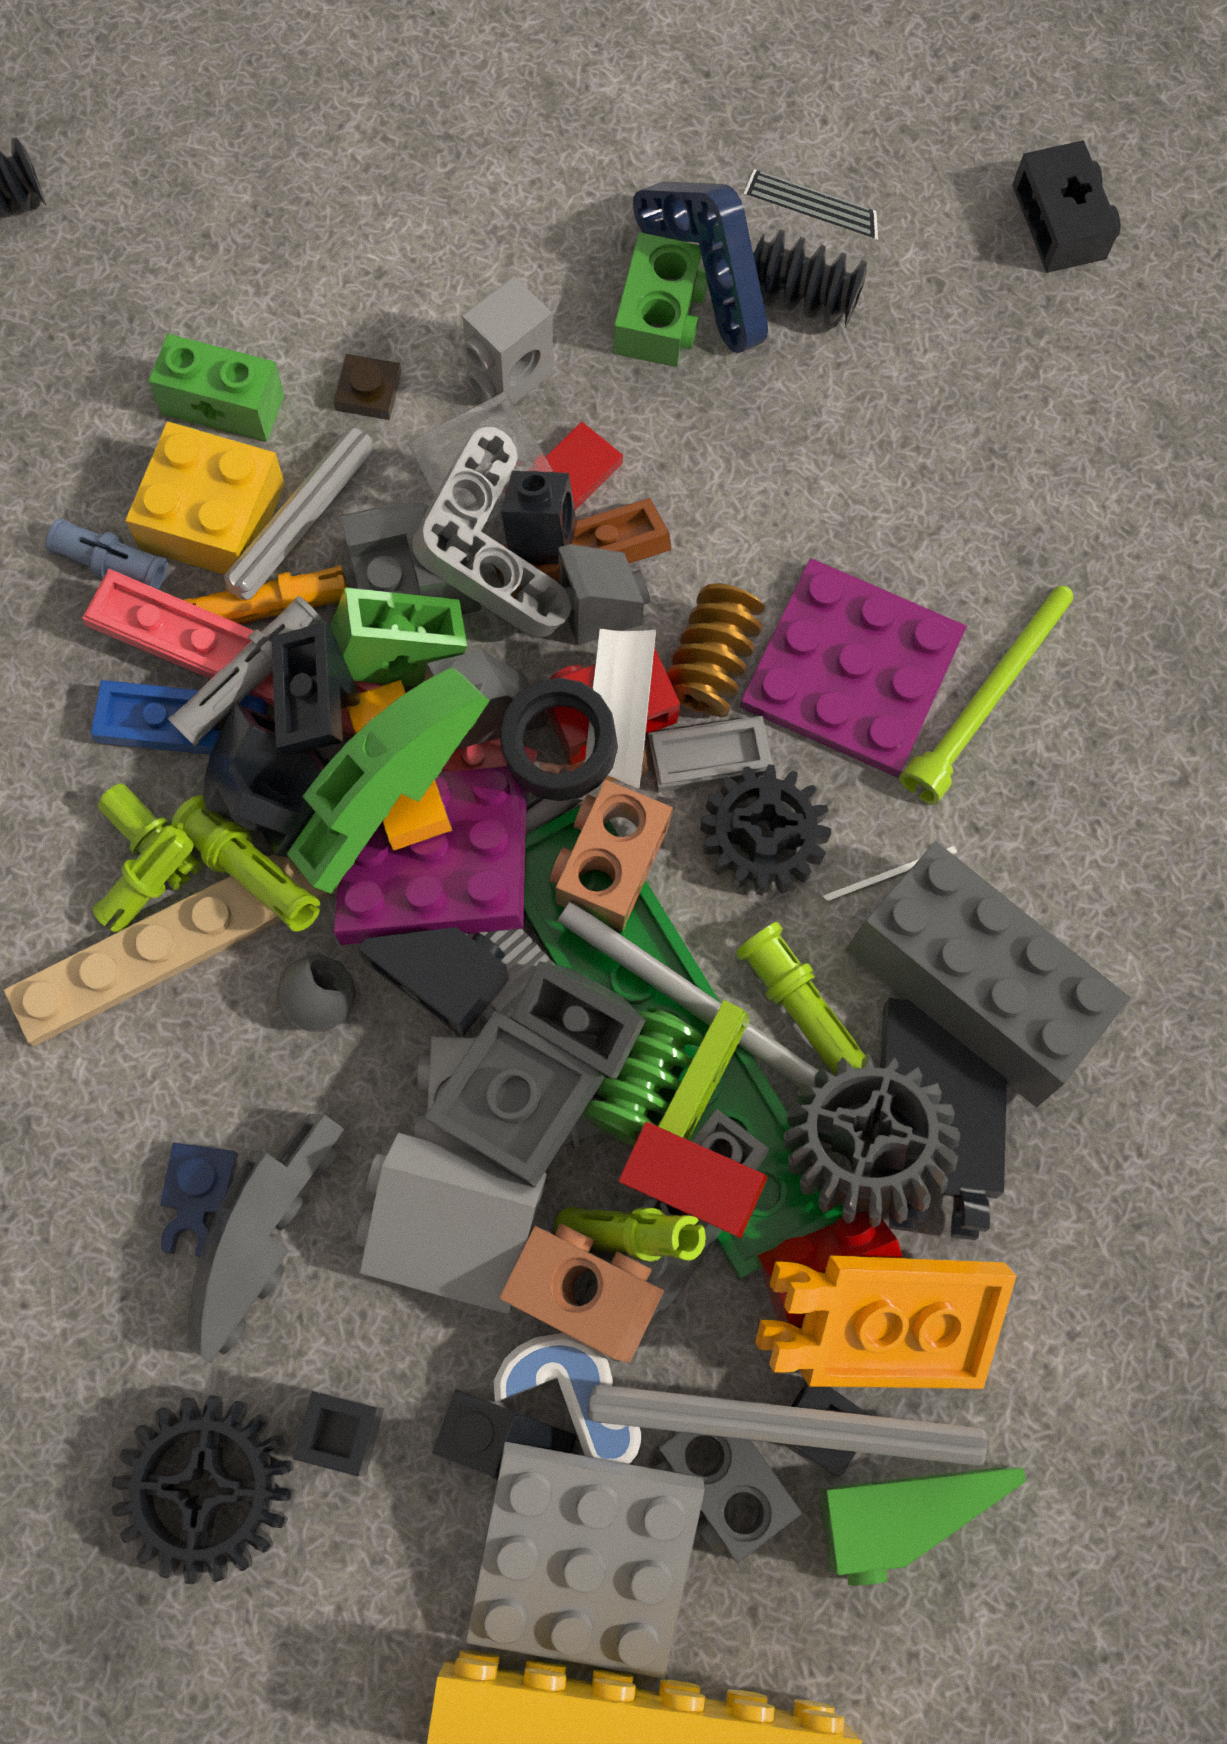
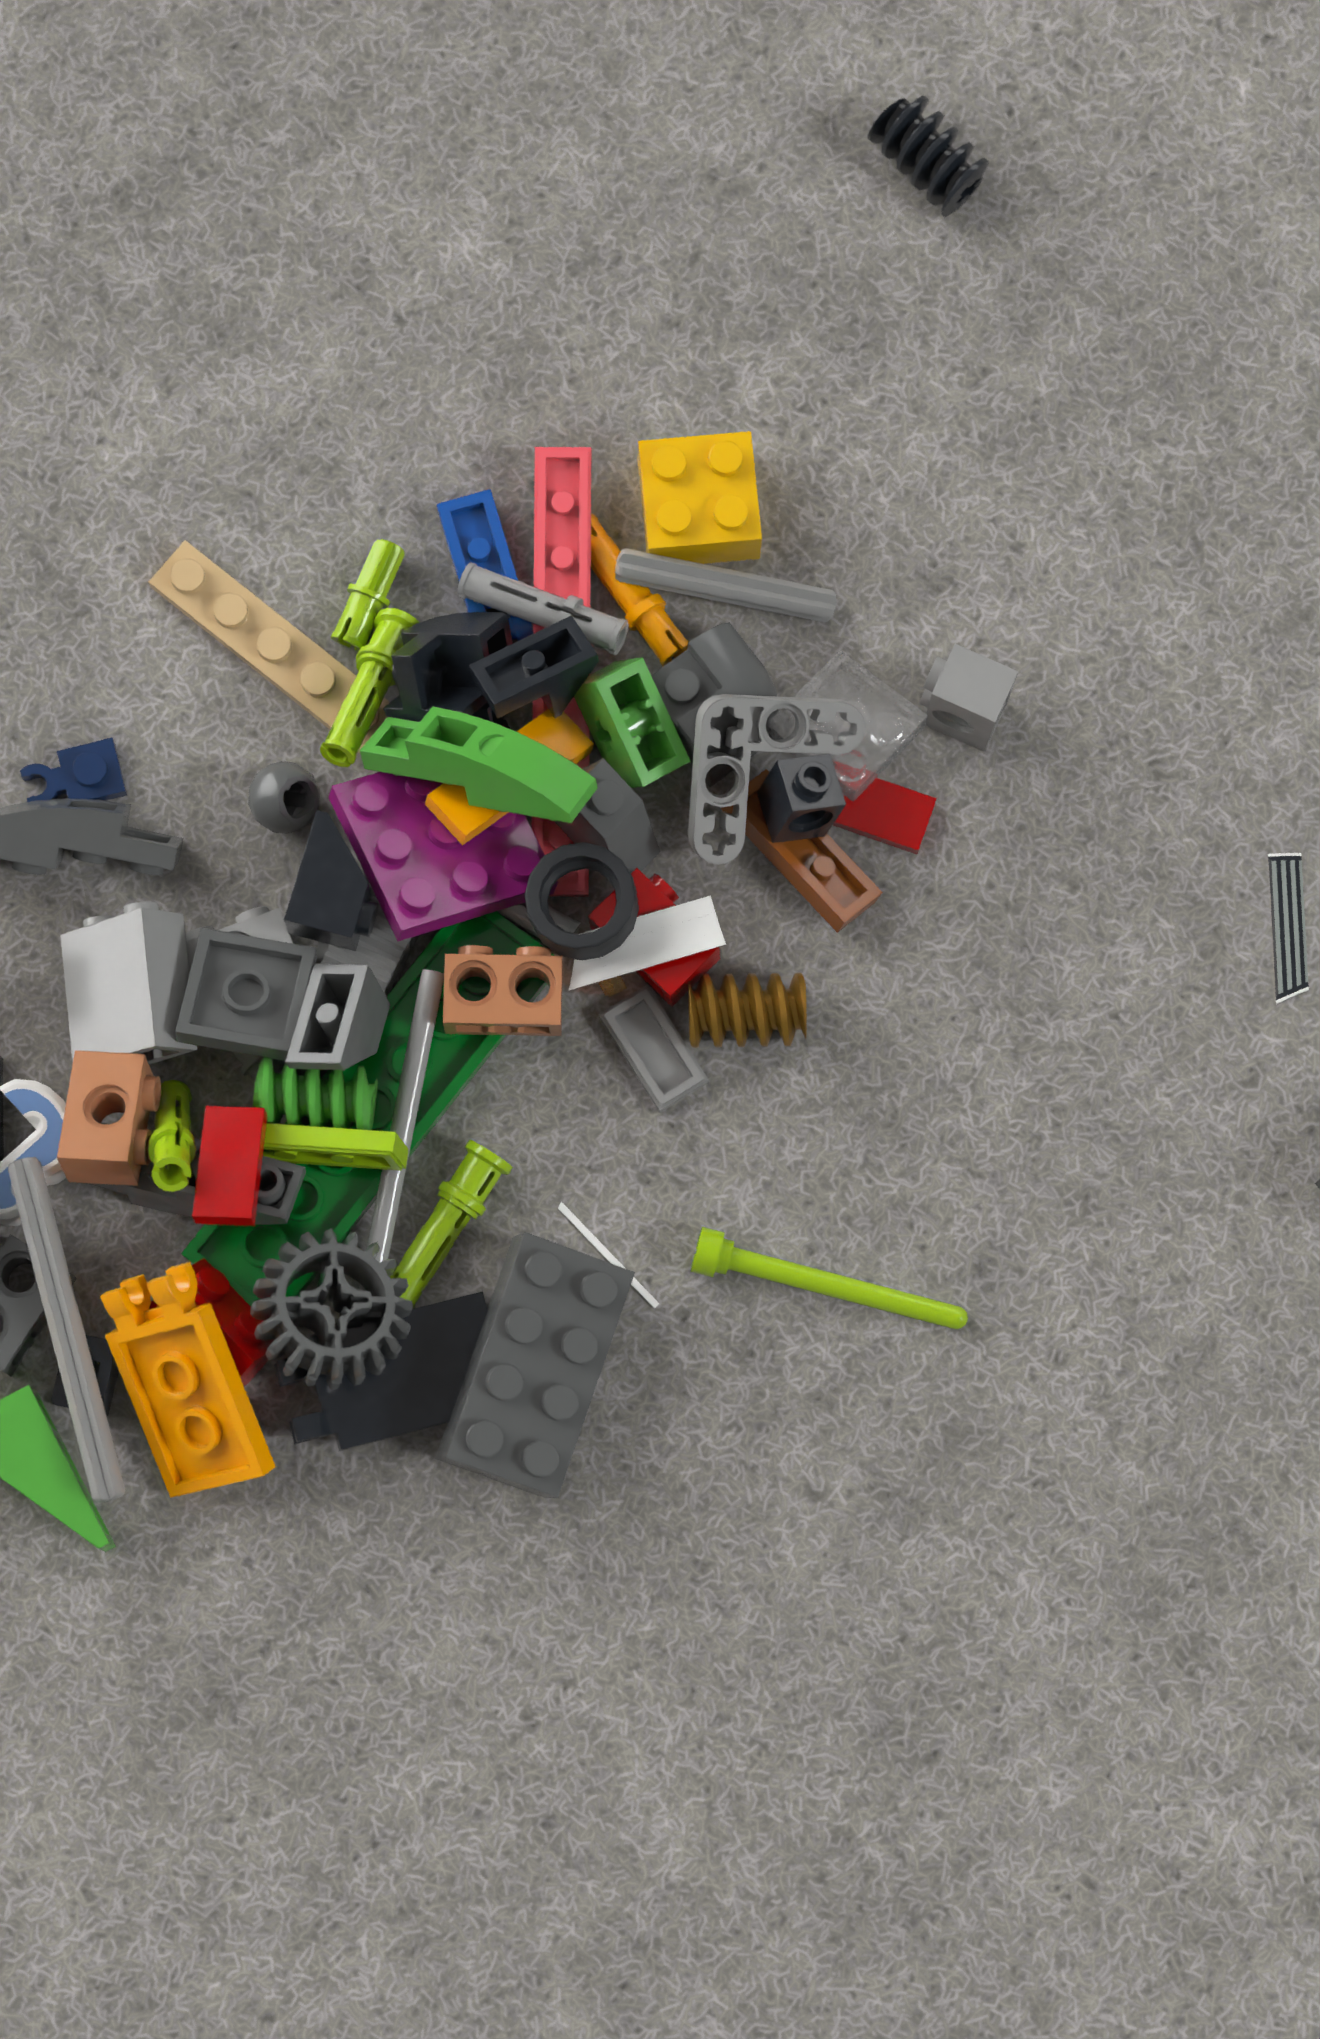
camera: 70 degrees right, 5 degrees up
sand blue pin [46,518,168,590] -> none
lime axle [93,826,194,932] -> none
bright green brick [148,333,284,442] -> none
dark brown plate [334,354,401,420] -> none
dark grey slope [558,544,650,645] -> none
bright green brick [613,232,708,367] -> none
dark blue beam [633,181,768,353] -> none
black gear [700,764,831,895] -> none
magenta plate [740,558,967,778] -> none
black piece [753,229,867,328] -> none

